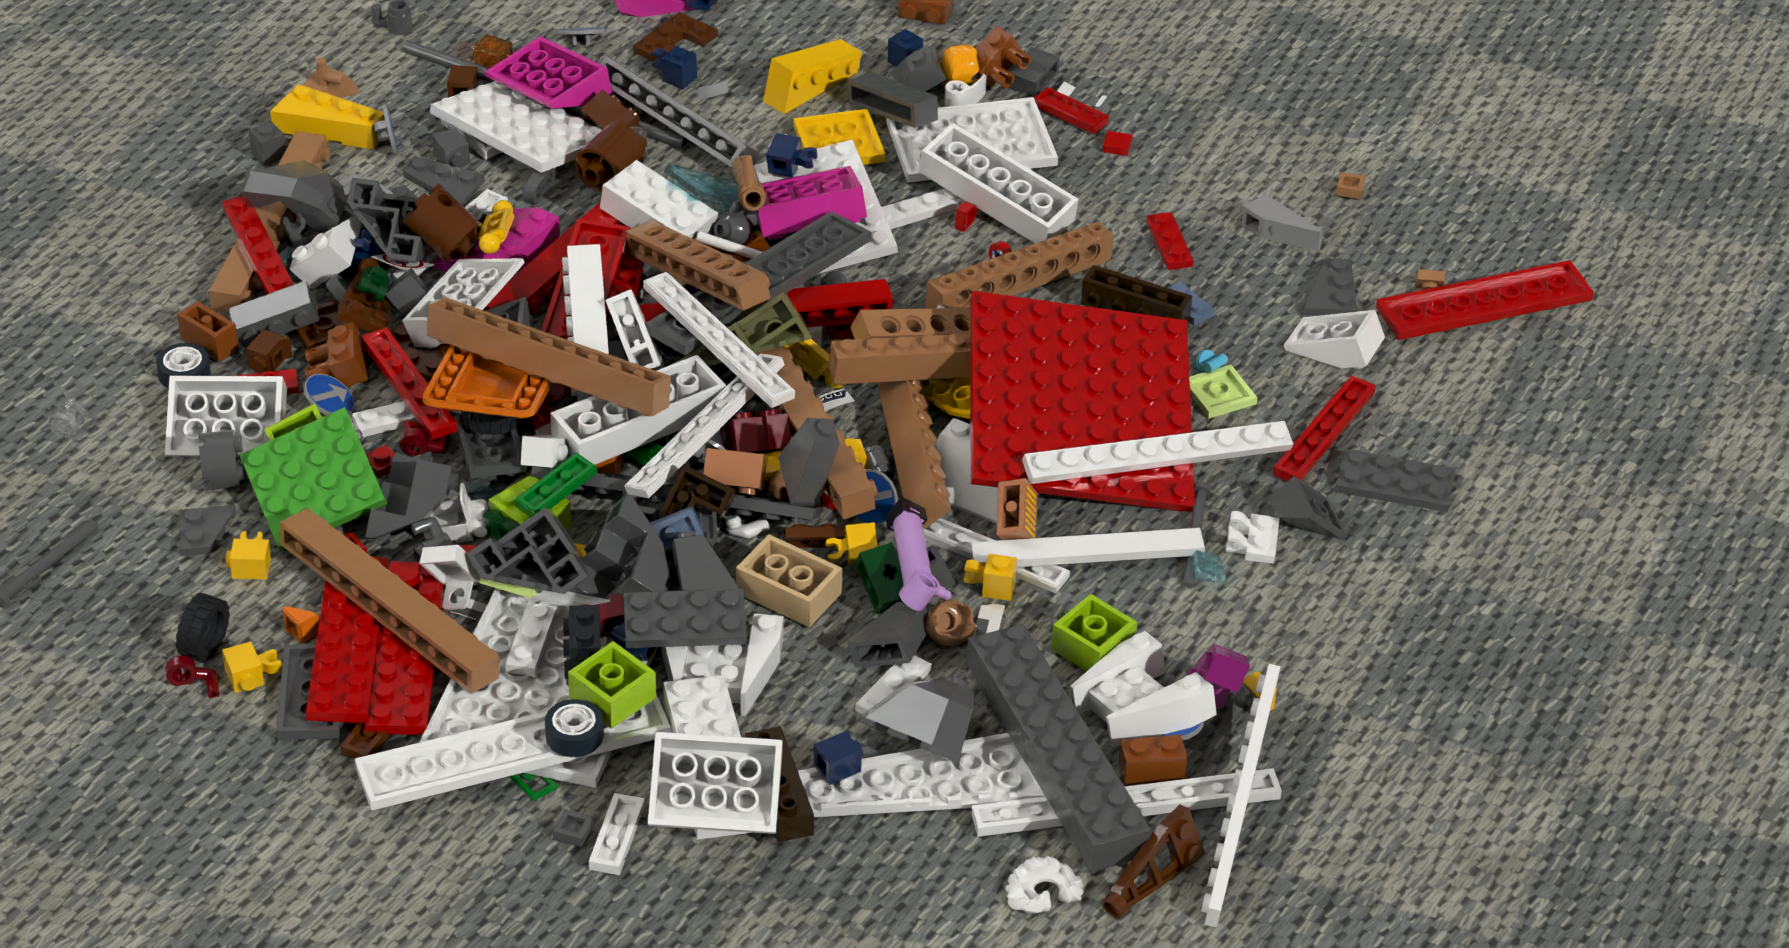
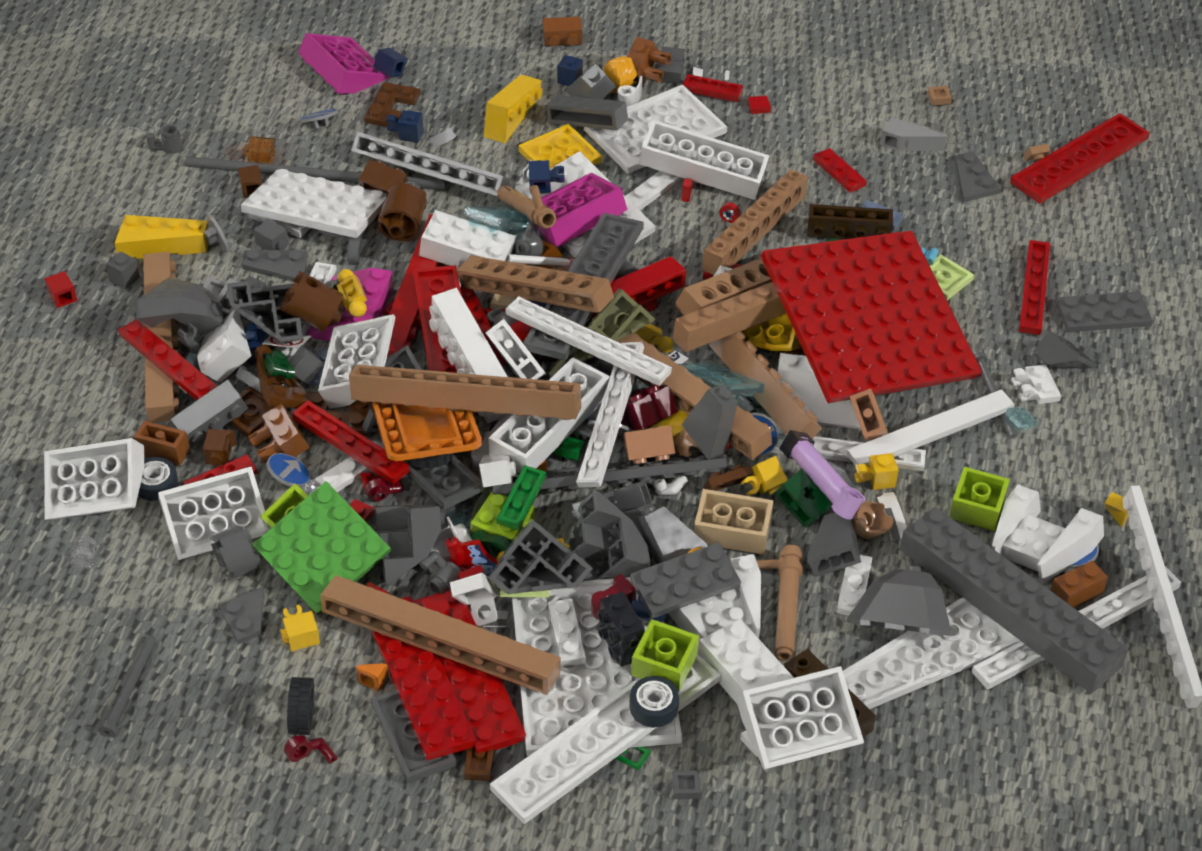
camera: 20 degrees left, 5 degrees up
yellow brick [222,641,282,693] -> none
medium nougat shield [302,58,360,98] -> none
dark pink slope [485,36,612,108] -> none
white plate [589,793,645,875] -> none
sand blue plate [650,506,704,551] -> none
dark brown brick [657,465,736,518] -> none
dark blue brick [814,731,864,785] -> none
white piece [1005,856,1084,915] -> none
white plate [1022,421,1293,484] -> none
reddish brown plate [1102,804,1205,920] -> none
magenta brick [1186,643,1250,709] -> none
white slope [1284,310,1385,369] -> none
none -> red brick [44,271,77,308]
none -> white slope [44,438,144,520]
none -> red arm [446,537,498,576]
none -> clear light blue plate [678,362,764,398]
none -> medium nougat cylinder [756,545,803,661]

